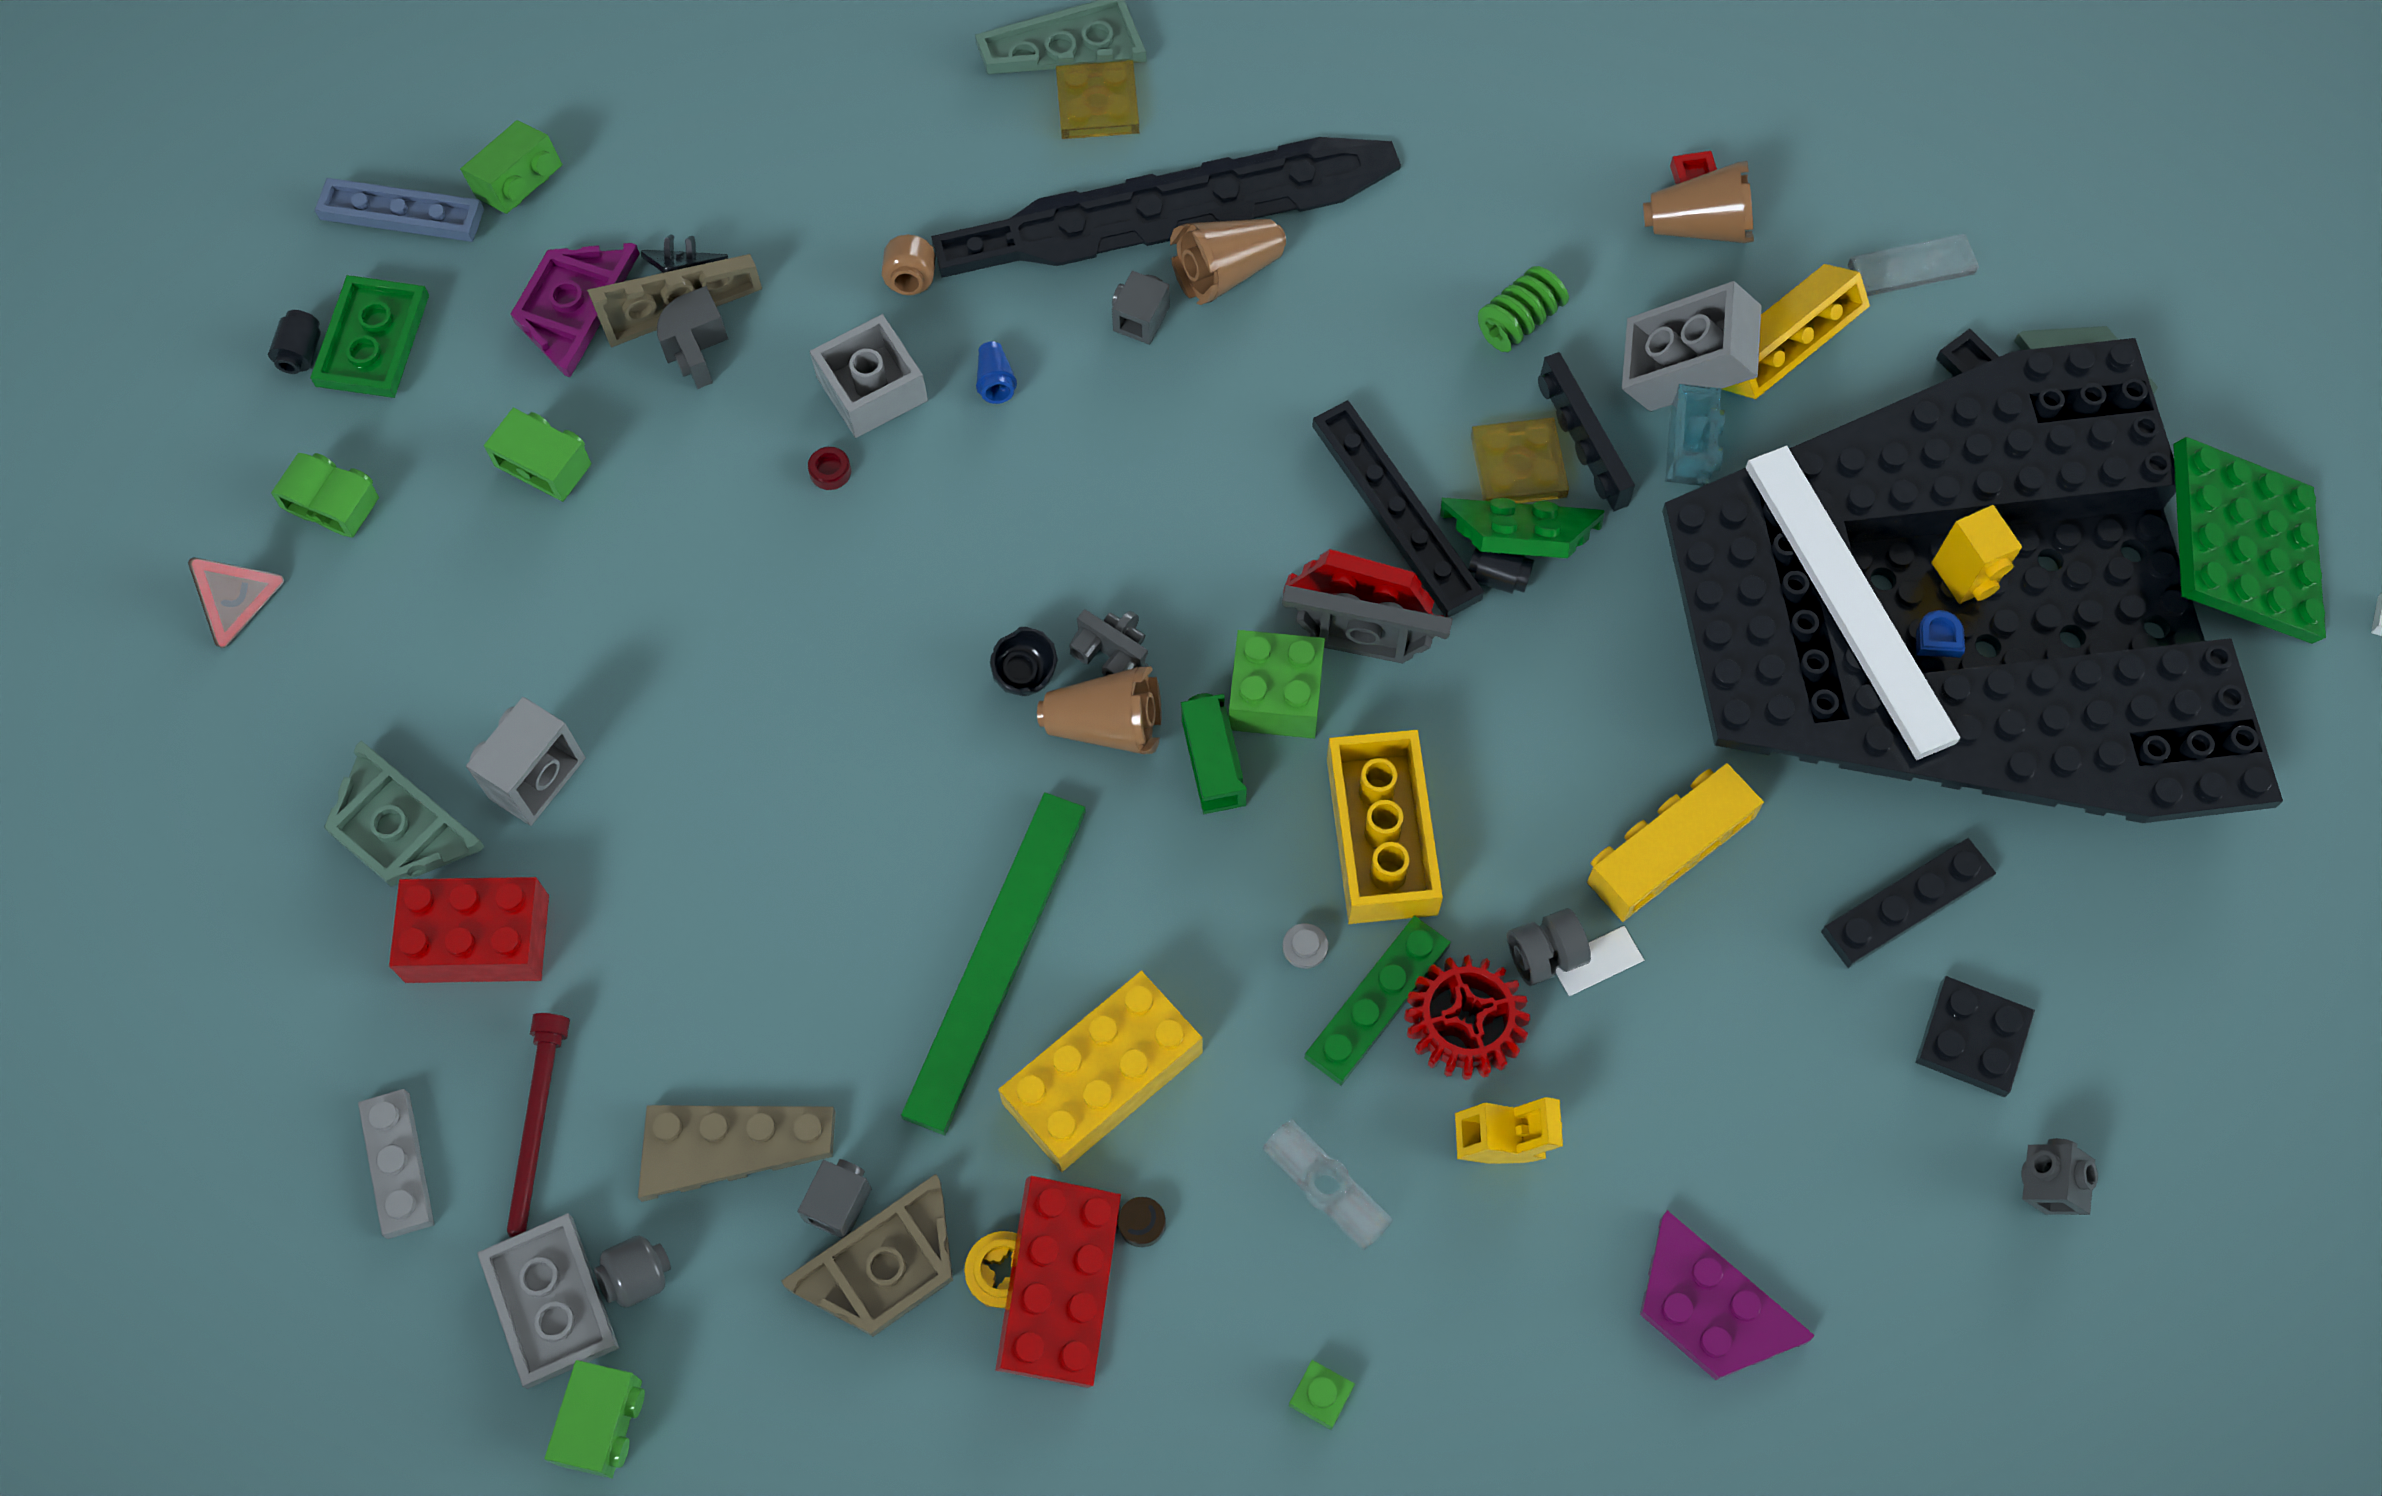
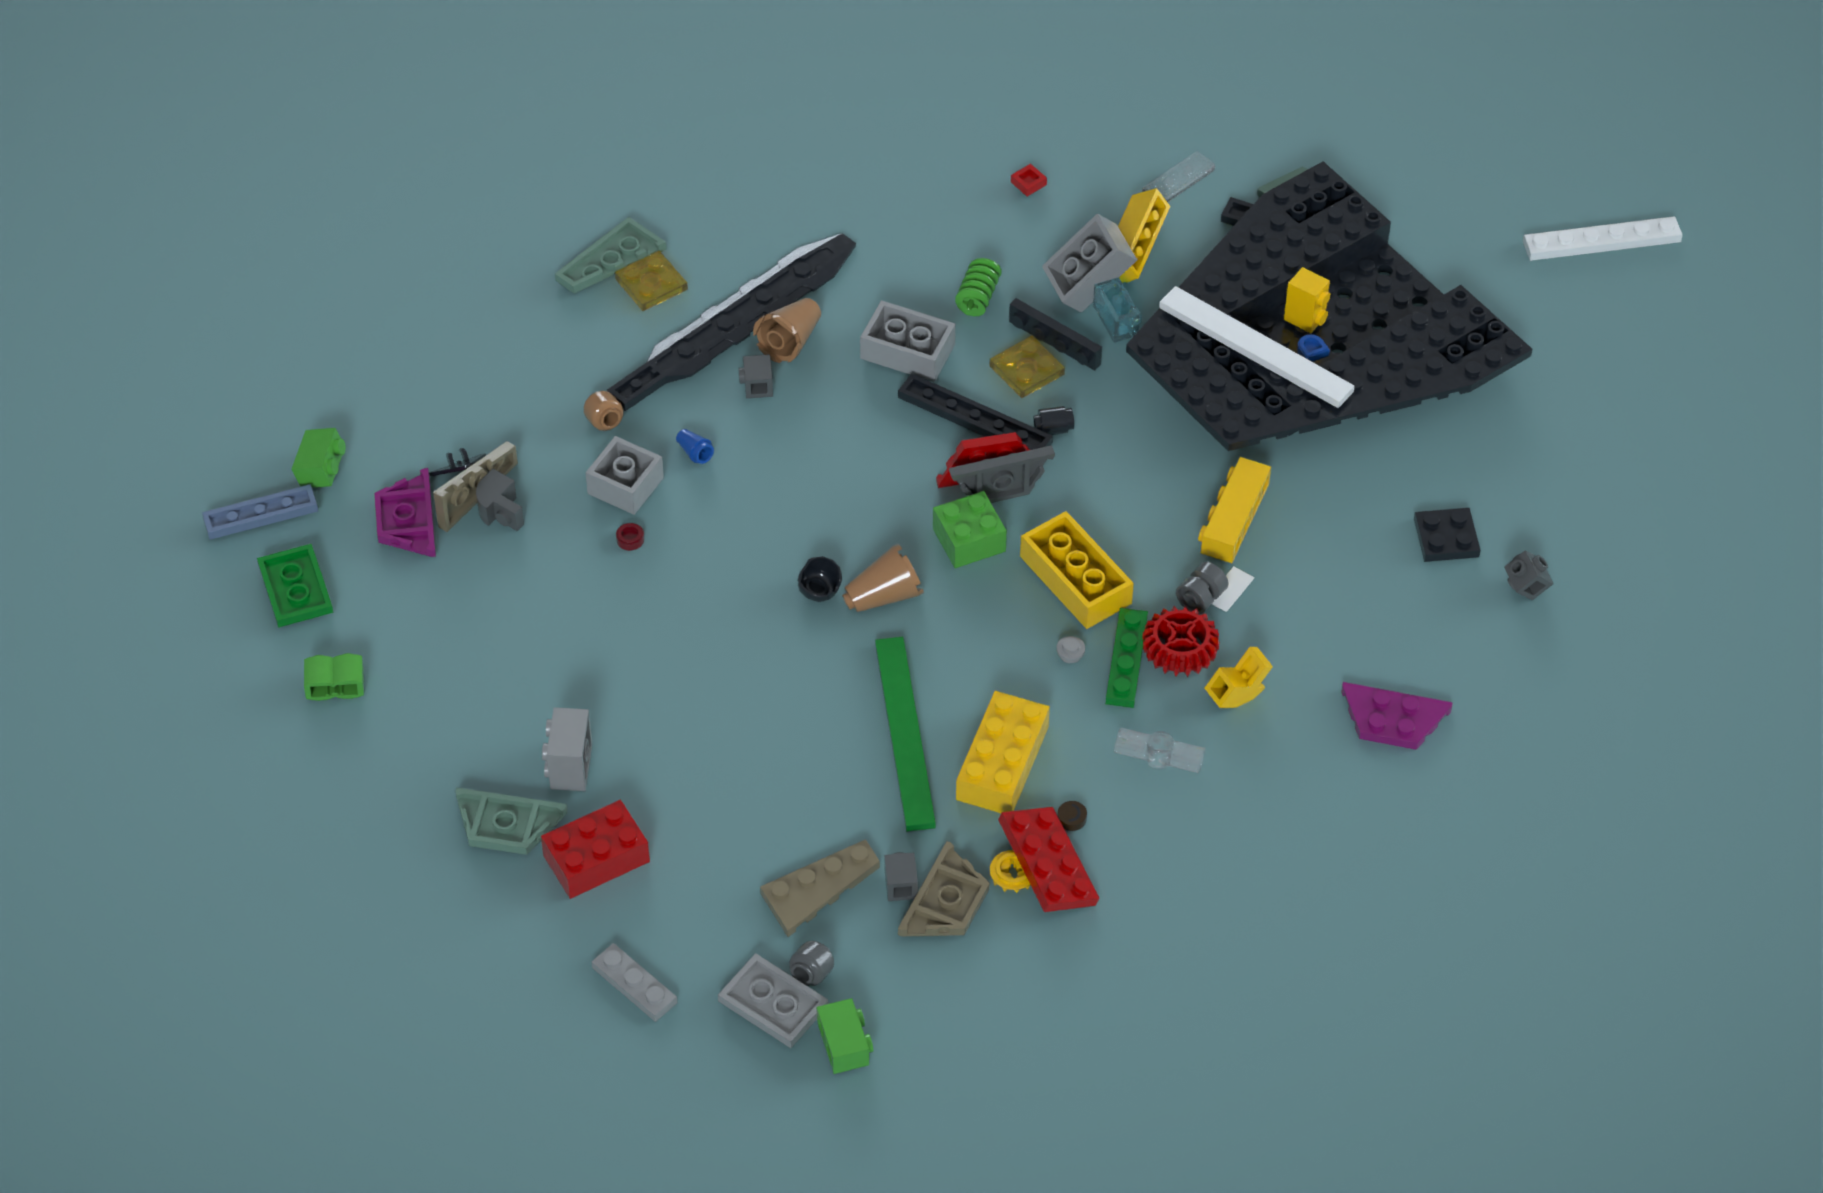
camera: 30 degrees left, 15 degrees down
piece [188,557,284,648] -> none
black brick [268,310,321,374] -> none
bright green brick [483,407,592,502] -> none
dark red piece [507,1013,570,1238] -> none
dark grey hips [1069,609,1149,676] -> none
green window [1181,693,1247,815] -> none
bright green plate [1289,1360,1355,1430] -> none
green wing [1440,497,1604,558] -> none
medium nougat cone [1643,161,1754,243] -> none
black plate [1821,838,1996,968] -> none
green plate [2173,437,2326,644] -> none
none -> light grey brick [860,300,955,382]

